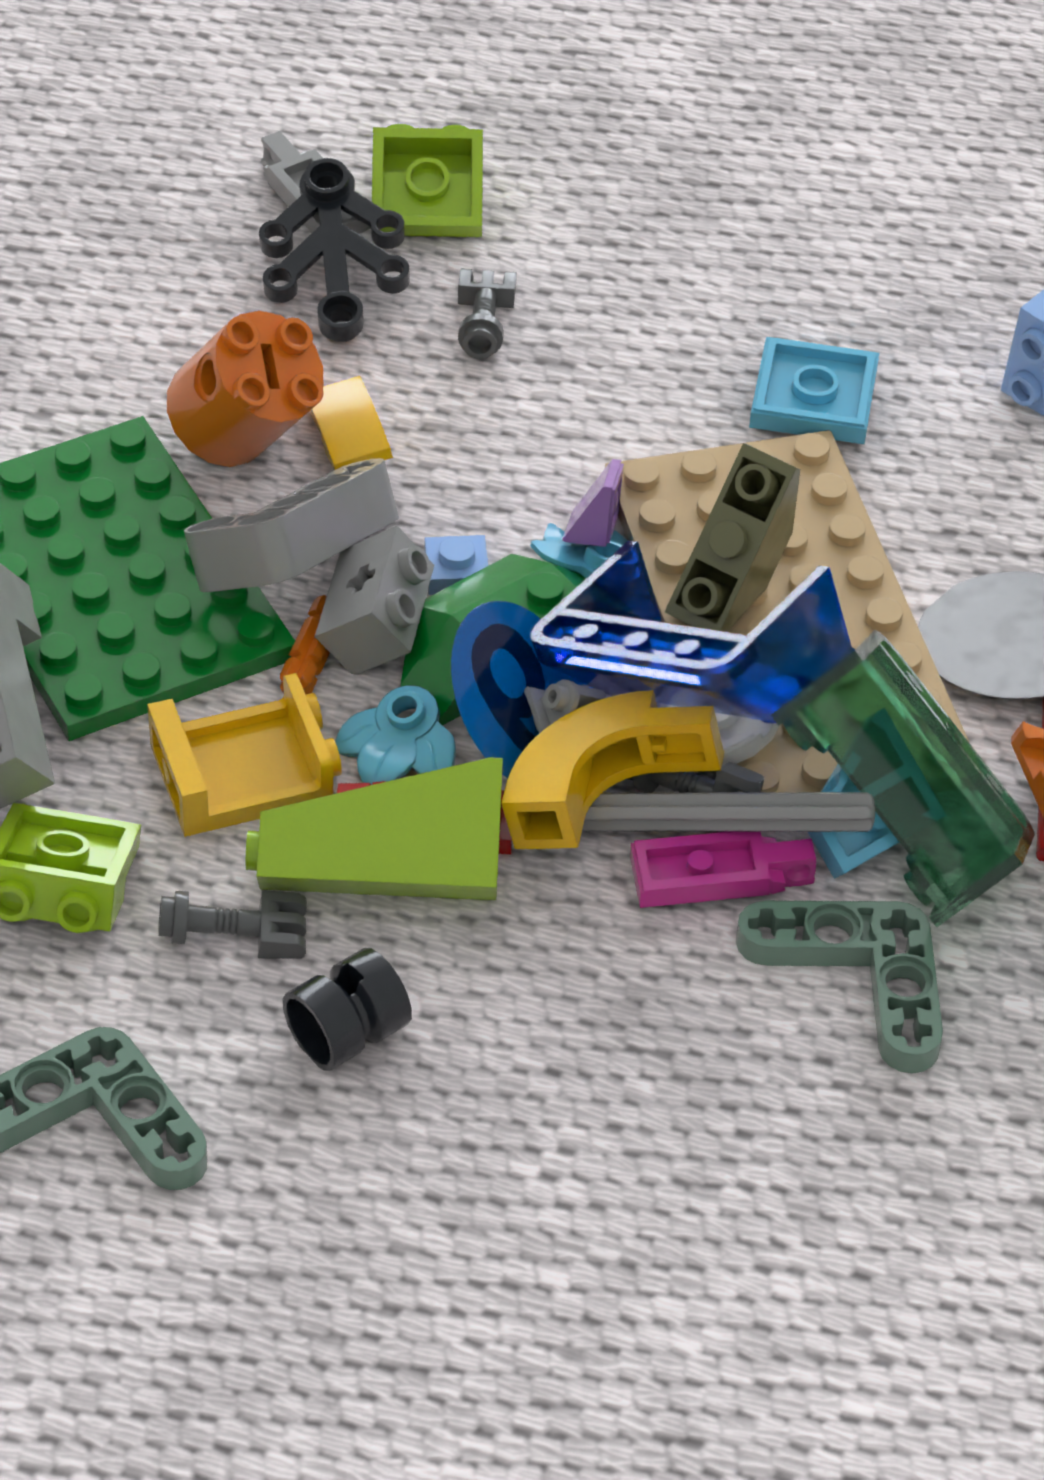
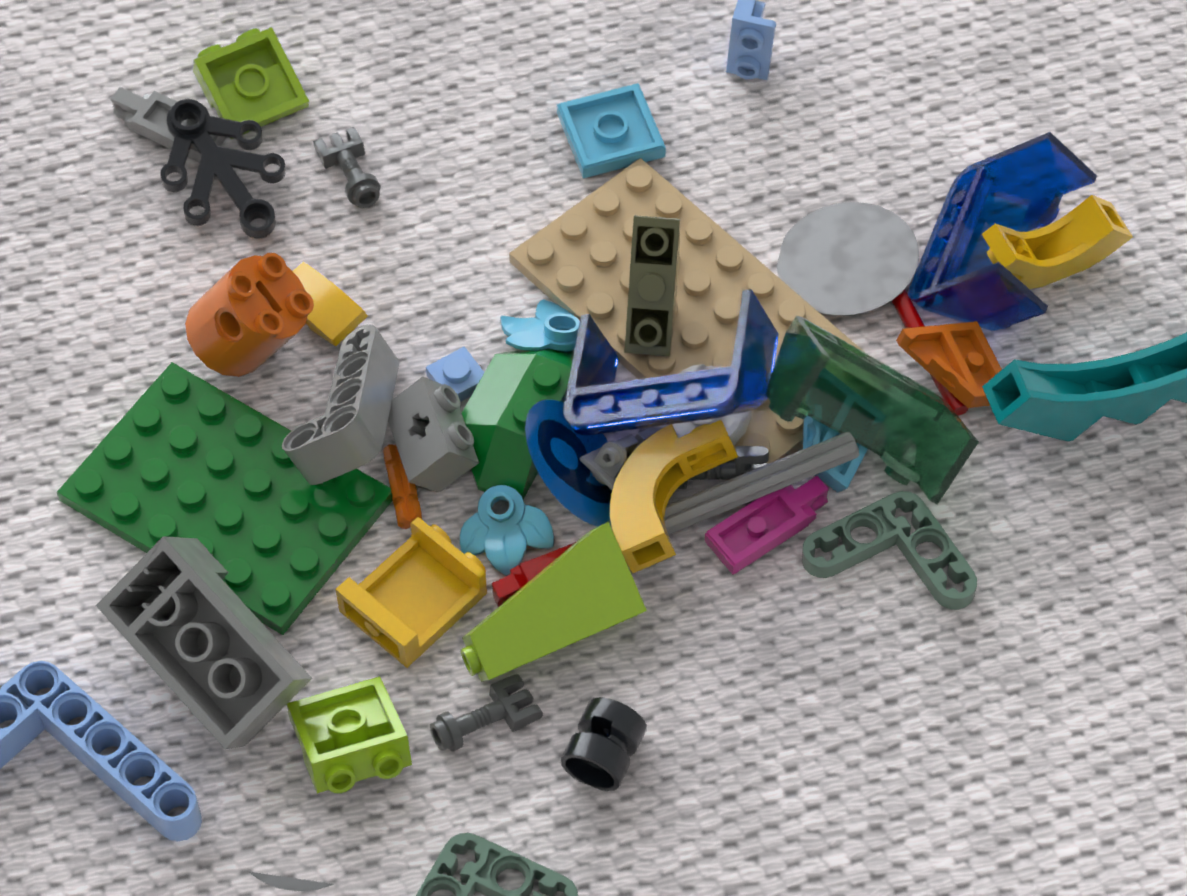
camera: 25 degrees left, 10 degrees up
medium lavender slope [562,459,624,547] -> none

